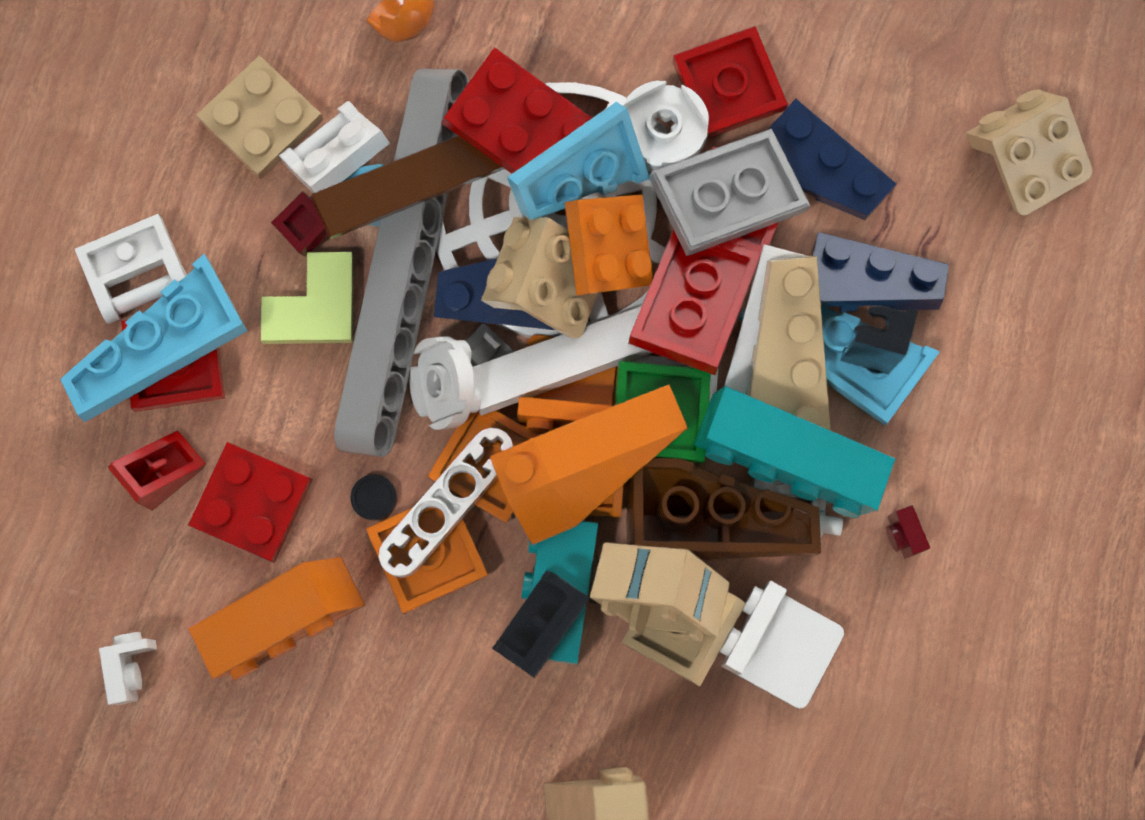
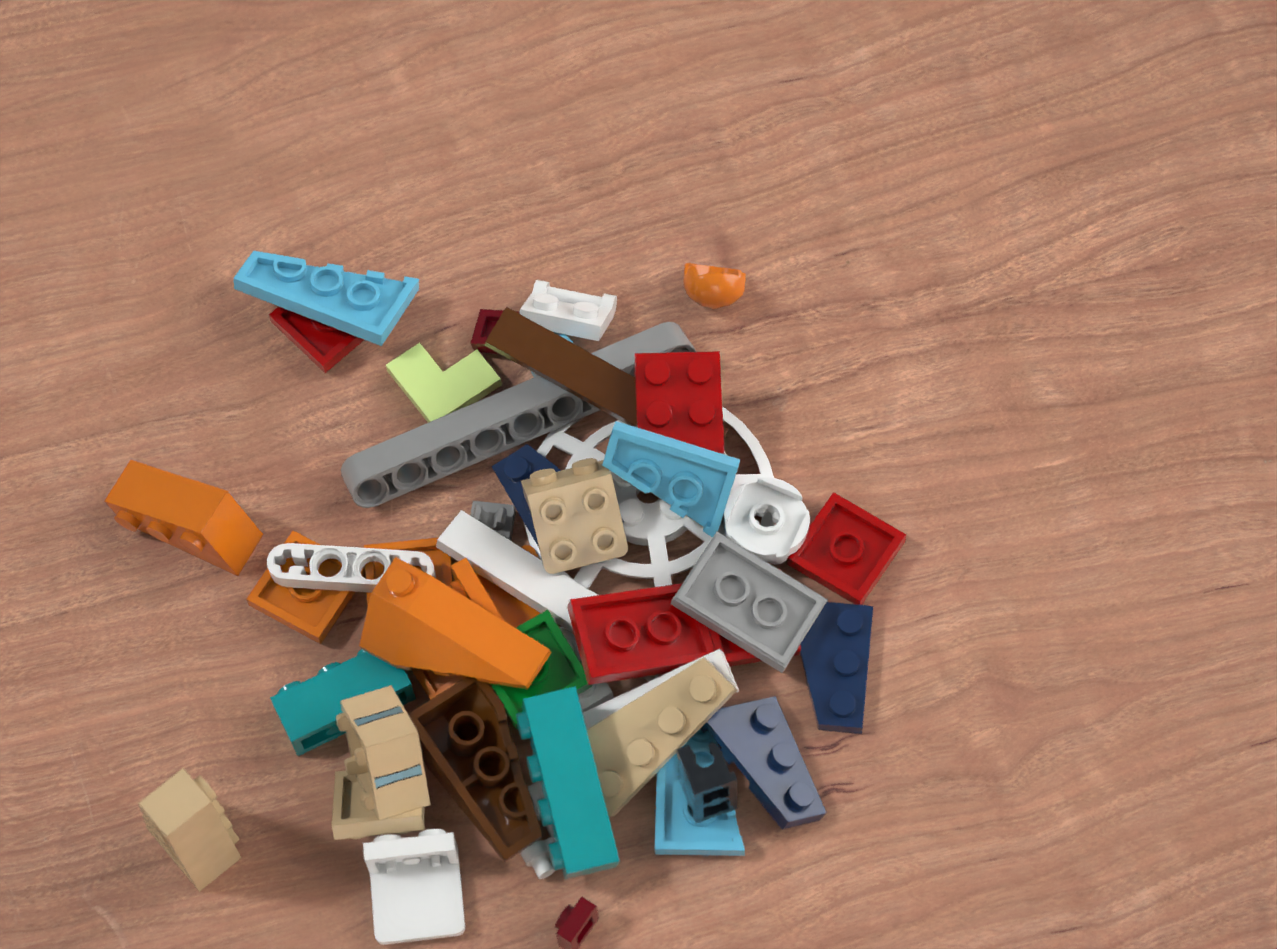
camera: 60 degrees right, 15 degrees down
white plate [75,214,187,325] -> none
white bracket [99,632,157,705] -> none
red slope [108,430,206,511] -> none
red plate [188,442,312,563] -> none
tan plate [196,55,323,180] -> none
black piece [350,475,397,521] -> none
white plate [409,336,481,430] -> none
black hinge [492,570,590,679] -> none
orange plate [565,195,653,295] -> none
tan bracket [966,89,1093,216] -> none

